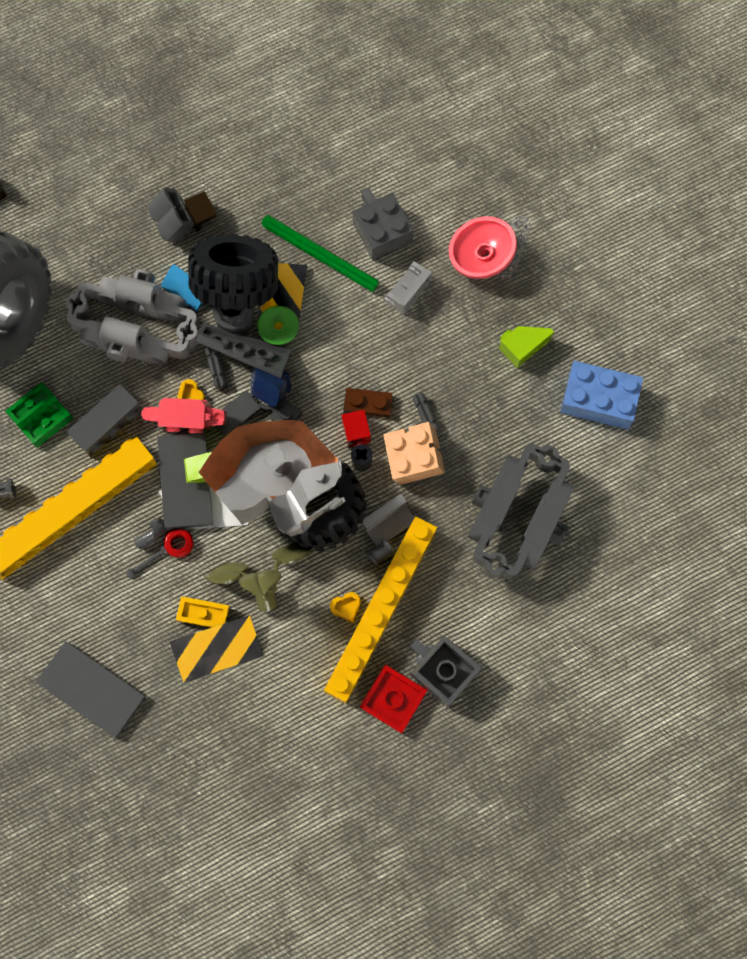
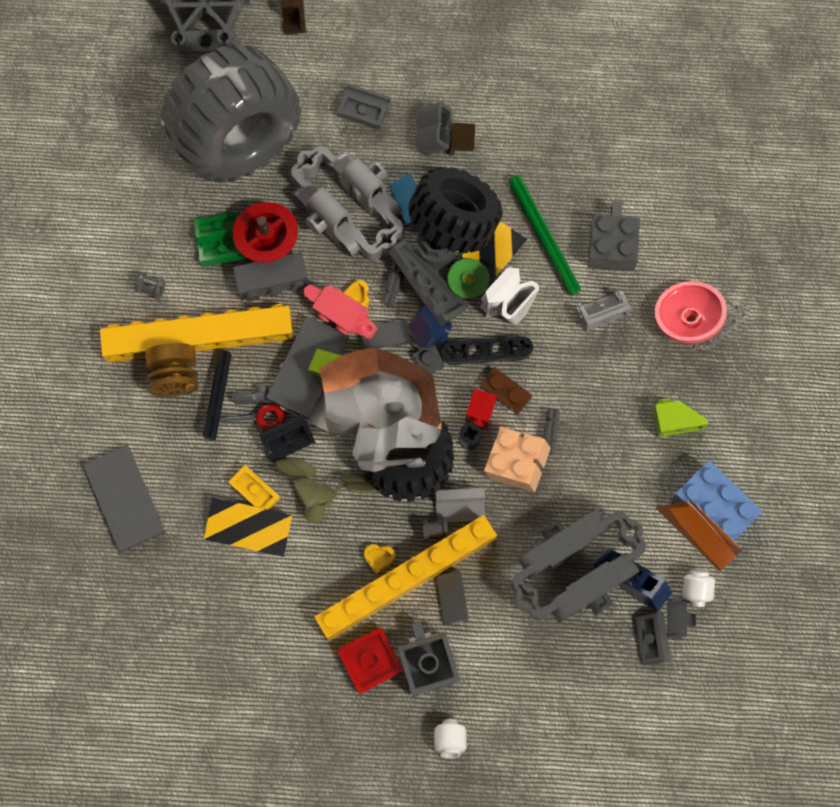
camera: 30 degrees right, 0 degrees up
none -> pearl gold wheel [145,343,199,397]
none -> black axle [203,350,232,440]
none -> red piece [233,202,298,263]
none -> black hinge [259,414,315,463]
none -> dark grey plate [337,84,391,130]
none -> white head [434,719,467,759]
none -> dark grey slope [436,570,469,625]
none -> black beam [441,336,533,365]
none -> white piece [480,266,539,325]
none -> dark blue slope [593,547,672,612]
none -> dark grey slope [634,612,671,665]
none -> orange sticker [656,500,742,571]
none -> dark grey piece [668,597,696,640]
none -> white head [682,570,715,607]

